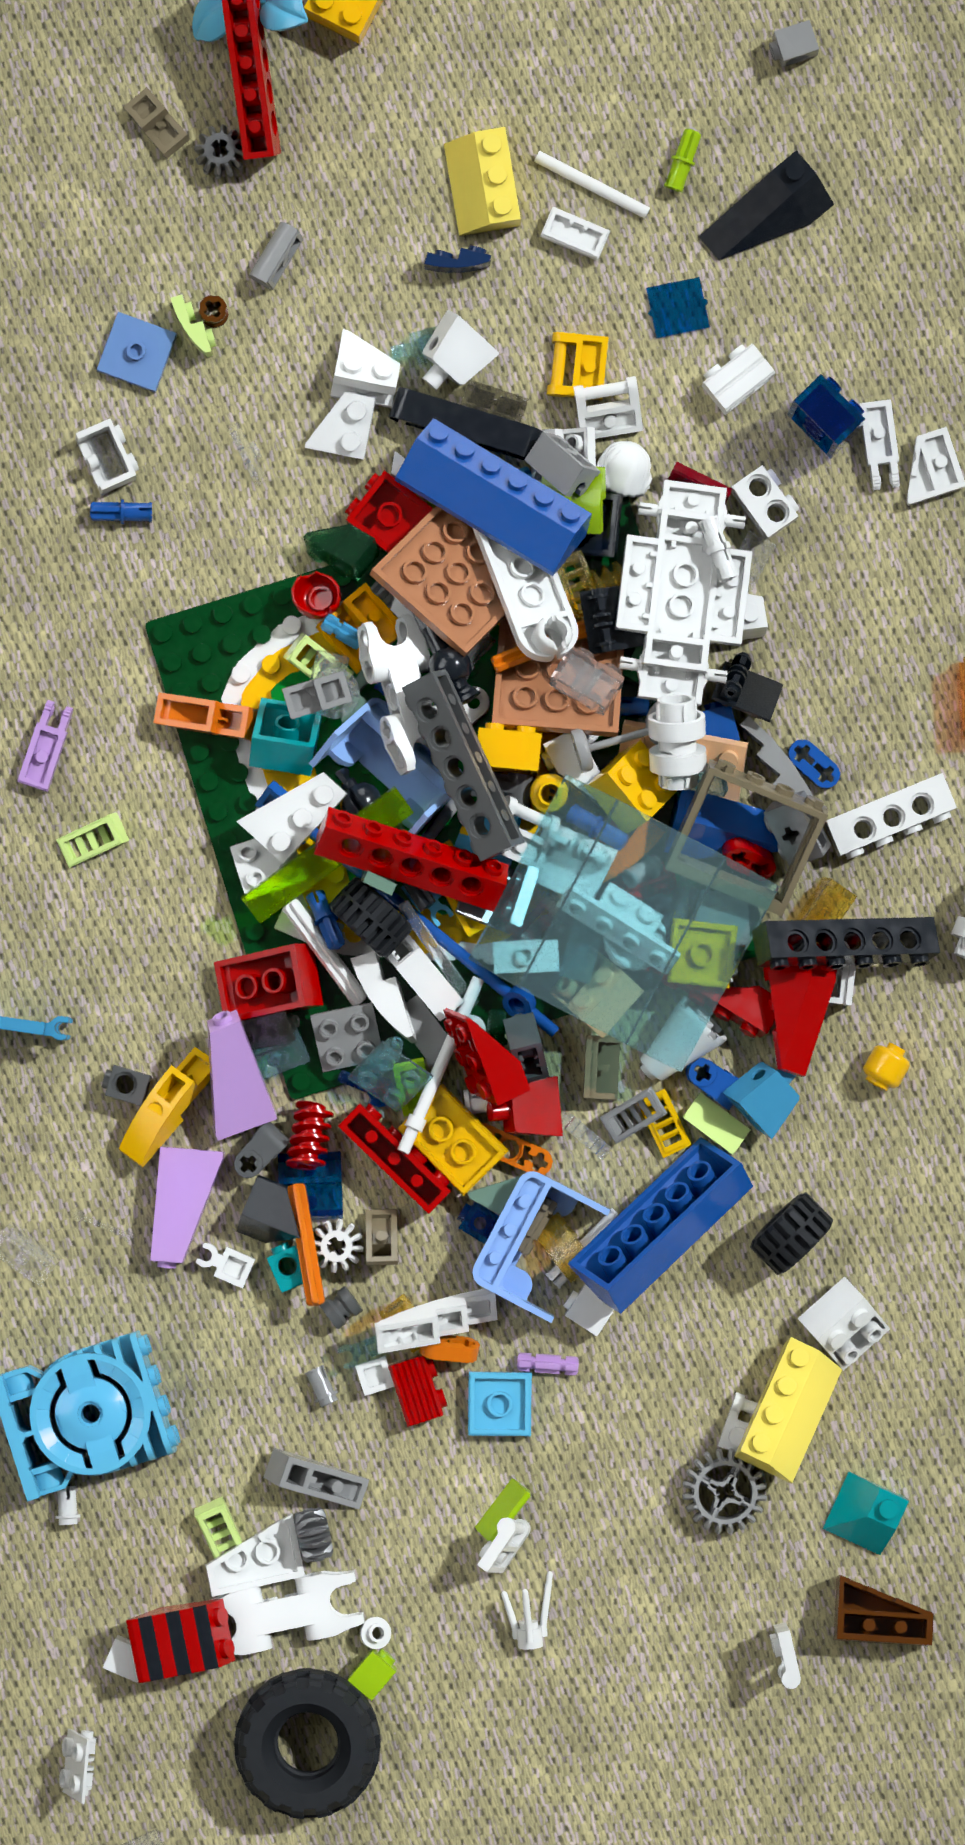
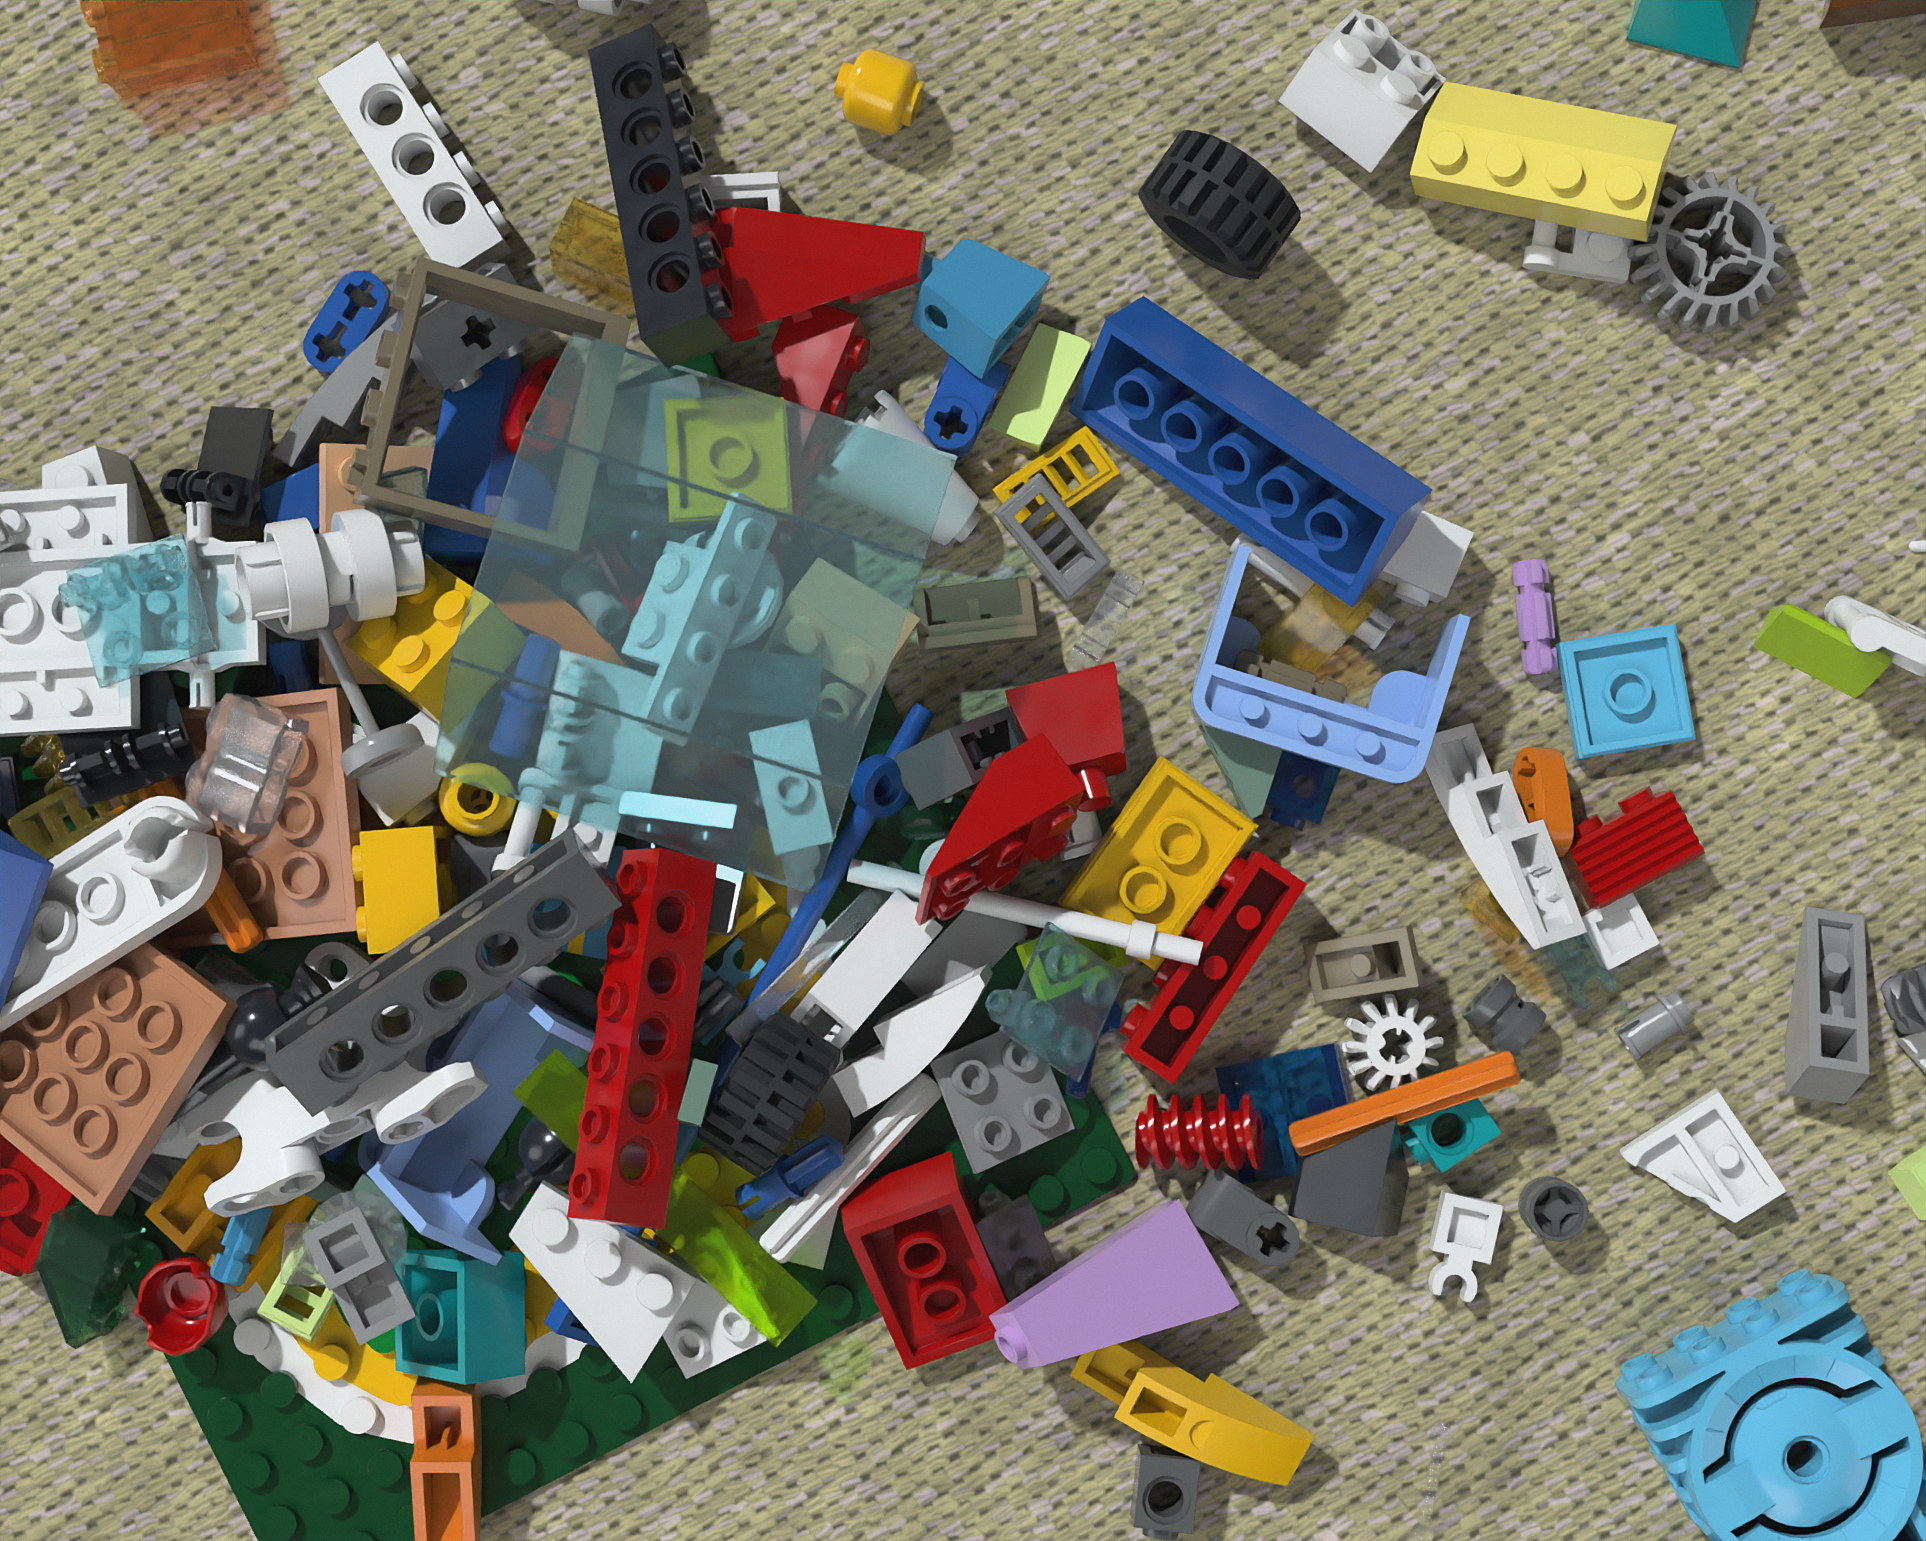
camera: 105 degrees left, 0 degrees up
lavender slope [150,1147,225,1268] -> none
clear light blue slope [250,1026,310,1080] -> none
orange beam [481,1122,553,1175] -> none
none -> clear light blue hinge [58,533,217,688]
none -> dark grey wheel [1518,1176,1589,1242]
none -> white wing [1620,1088,1786,1223]

